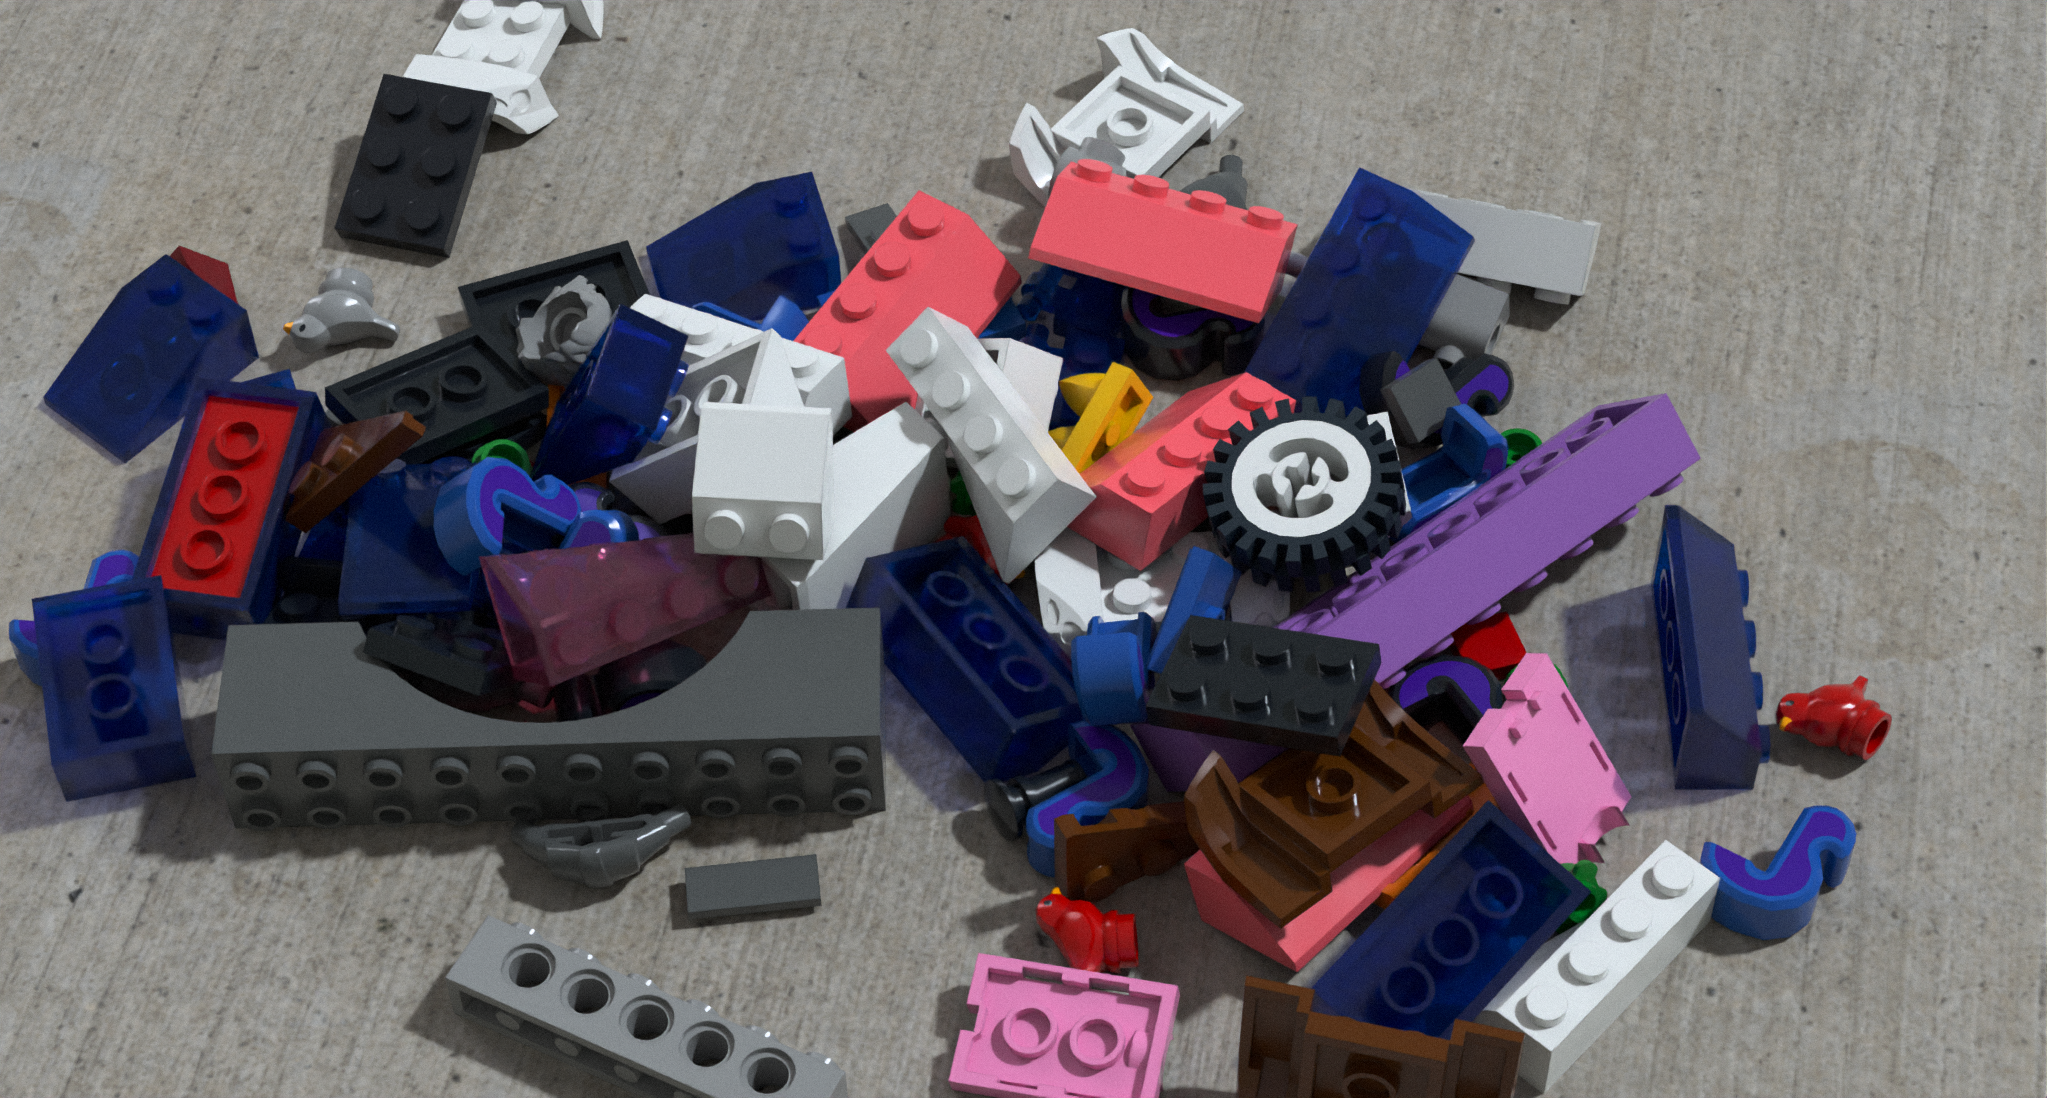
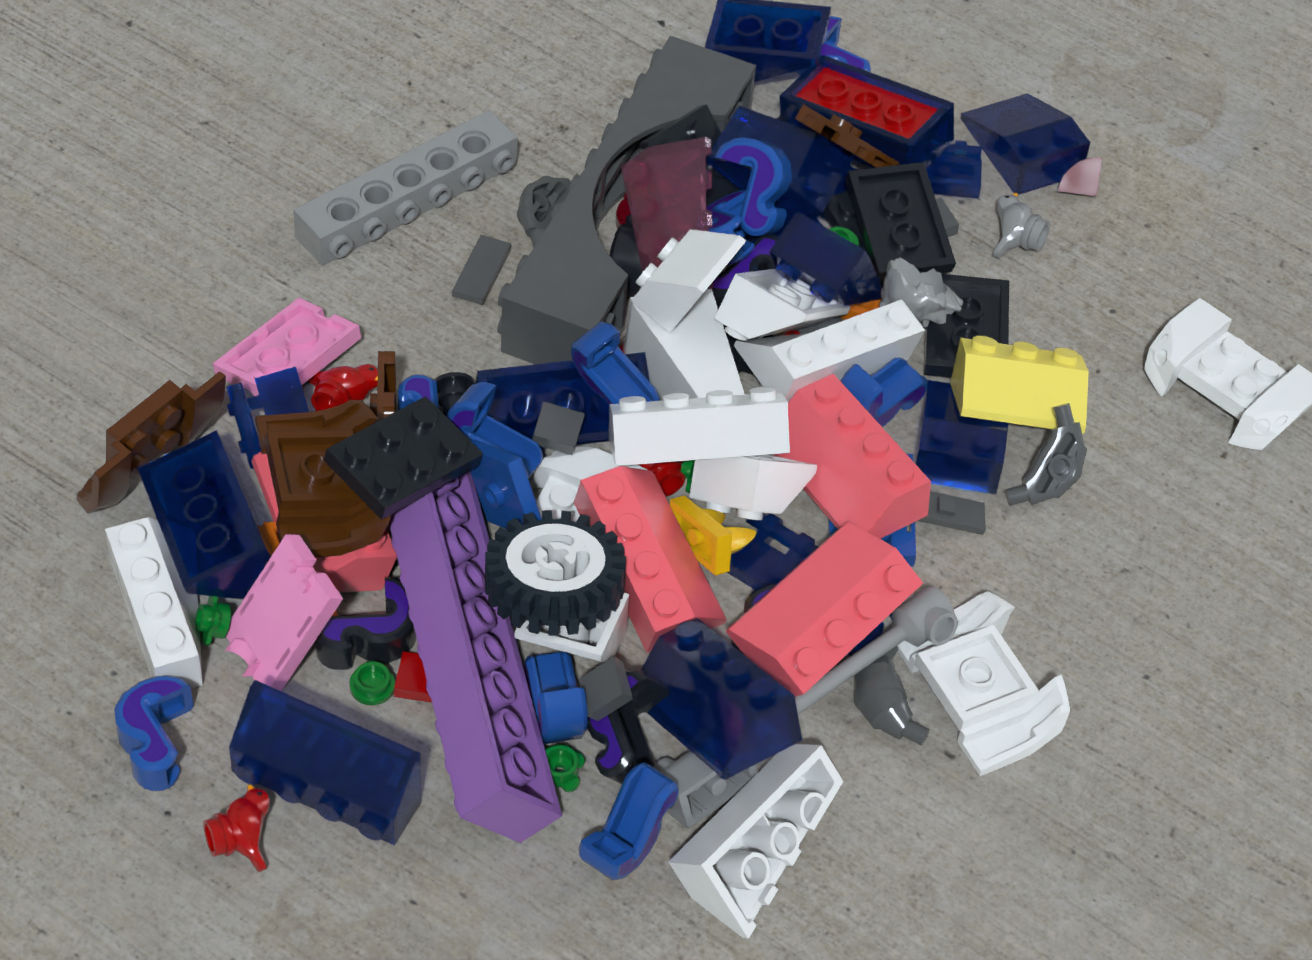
camera: 110 degrees right, 0 degrees up
black plate [335,74,497,258] -> none
none -> clear blue plate [226,366,310,469]
none -> dark grey tile [532,402,585,455]
none -> blue animal [571,322,660,404]
none -> blue animal [578,762,679,880]
none -> light yellow slope [950,336,1089,434]
none -> dark grey piece [1005,403,1087,506]

